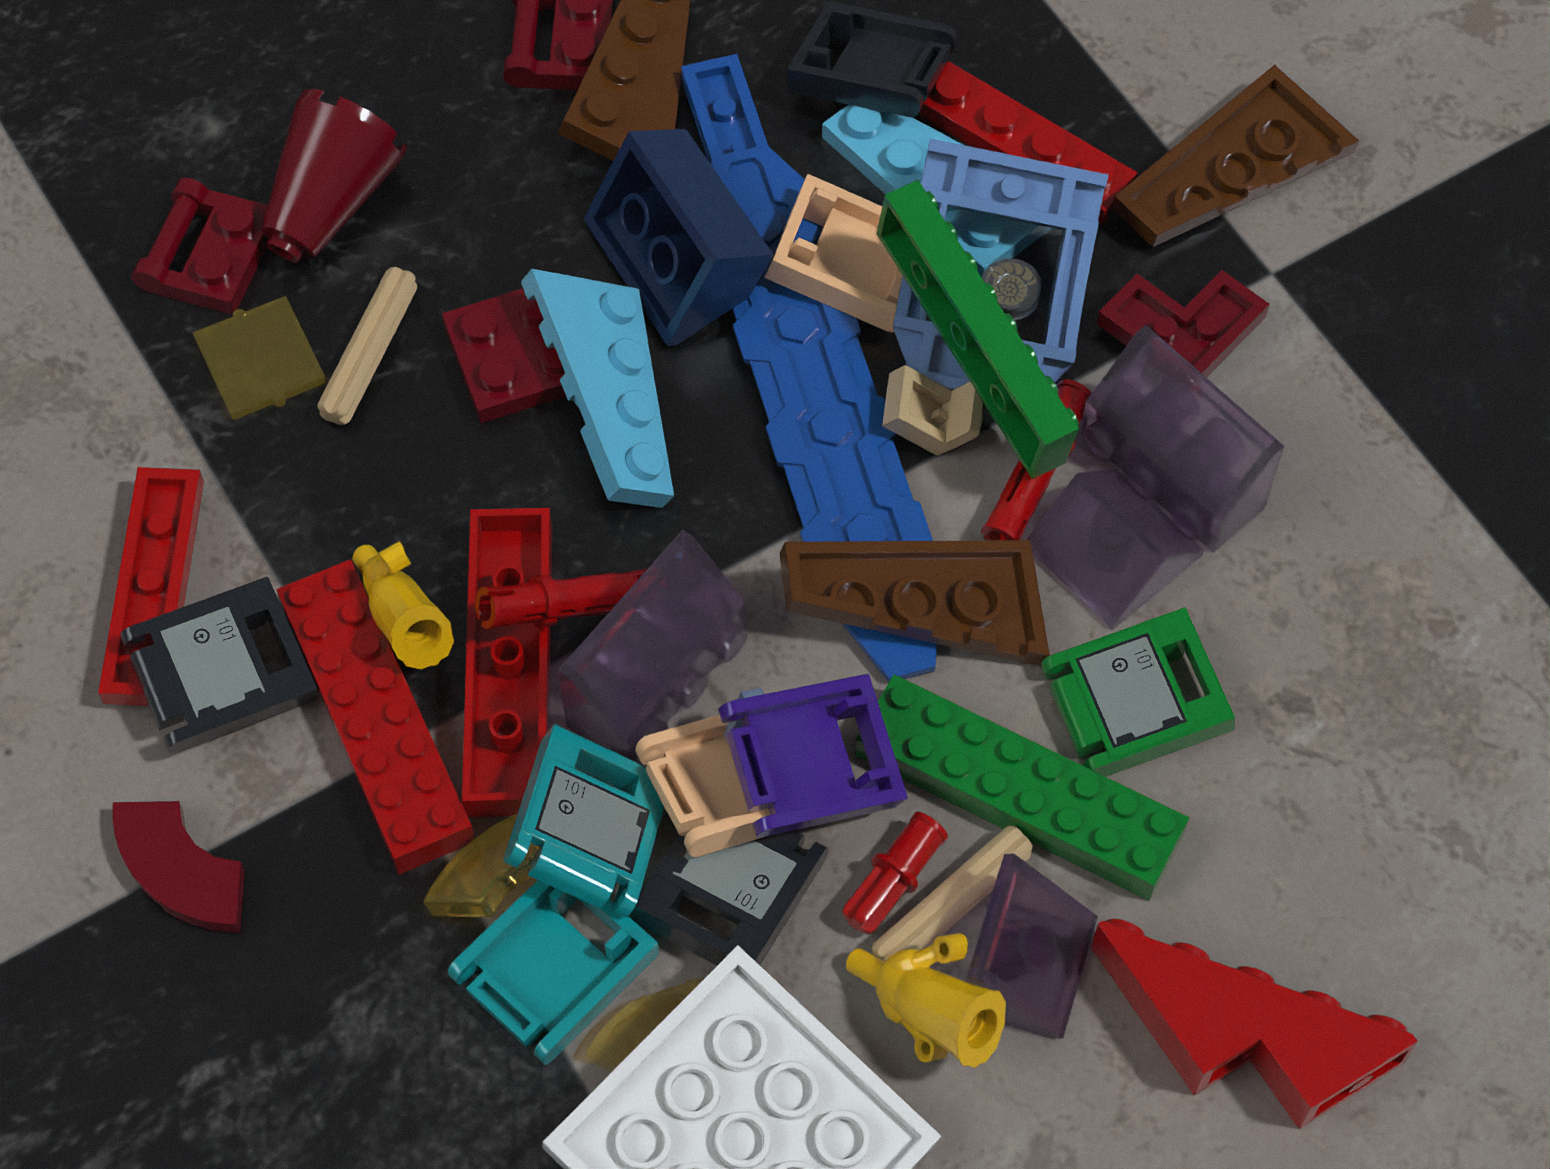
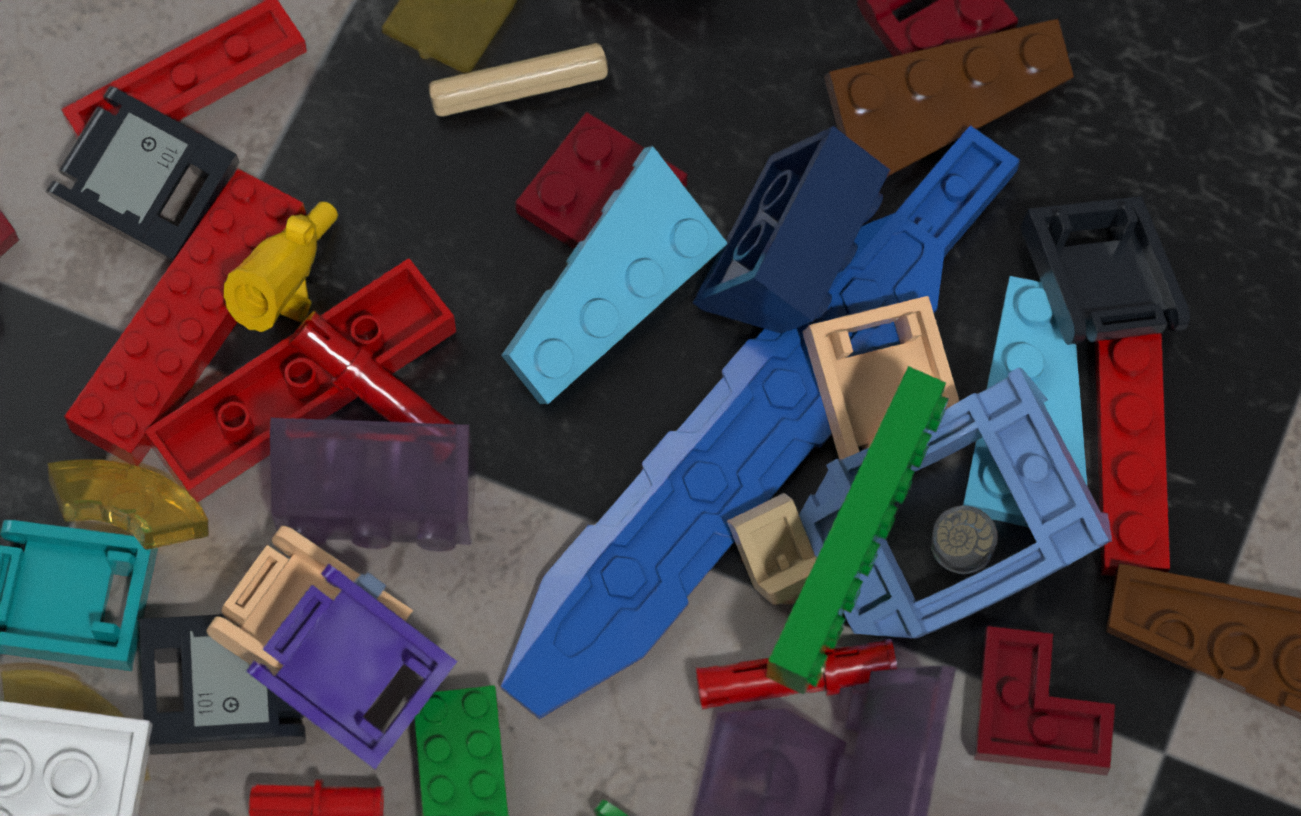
camera: 55 degrees right, 5 degrees up
teal container [503,724,664,918] -> none
reddish brown wing [779,540,1050,666] -> none

